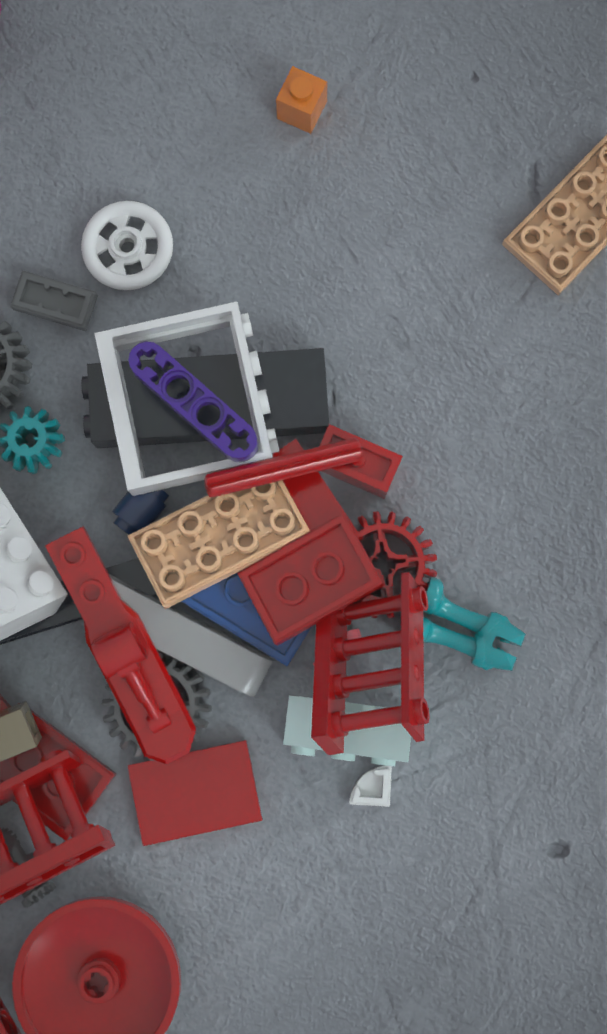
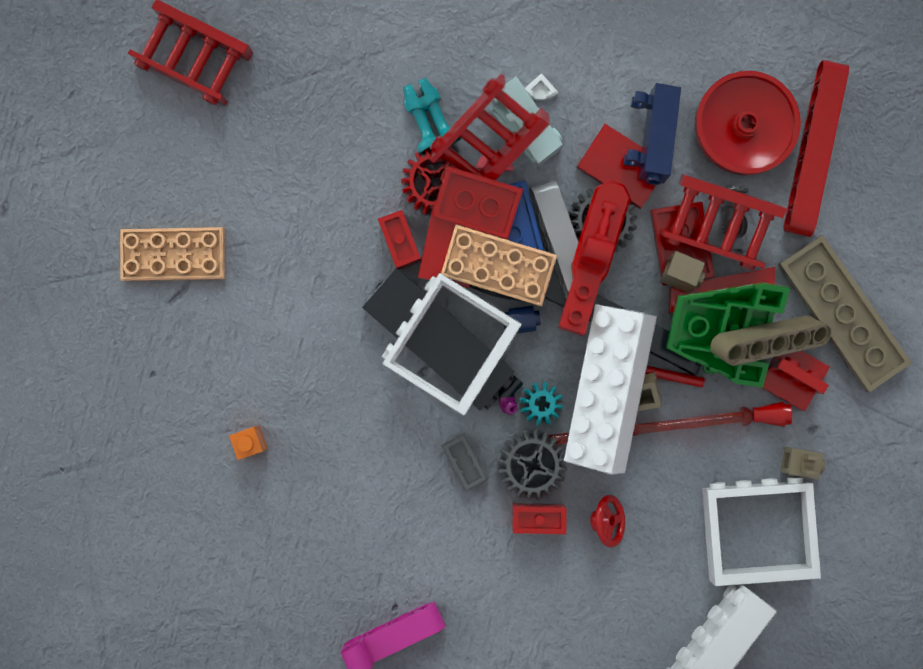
camera: 140 degrees left, 5 degrees up
white plate [81,201,173,290] -> none
dark purple beam [128,341,258,463] -> none
red axle [204,438,363,498] -> none
none -> arm [498,375,523,415]
none -> dark blue brick [623,83,681,185]

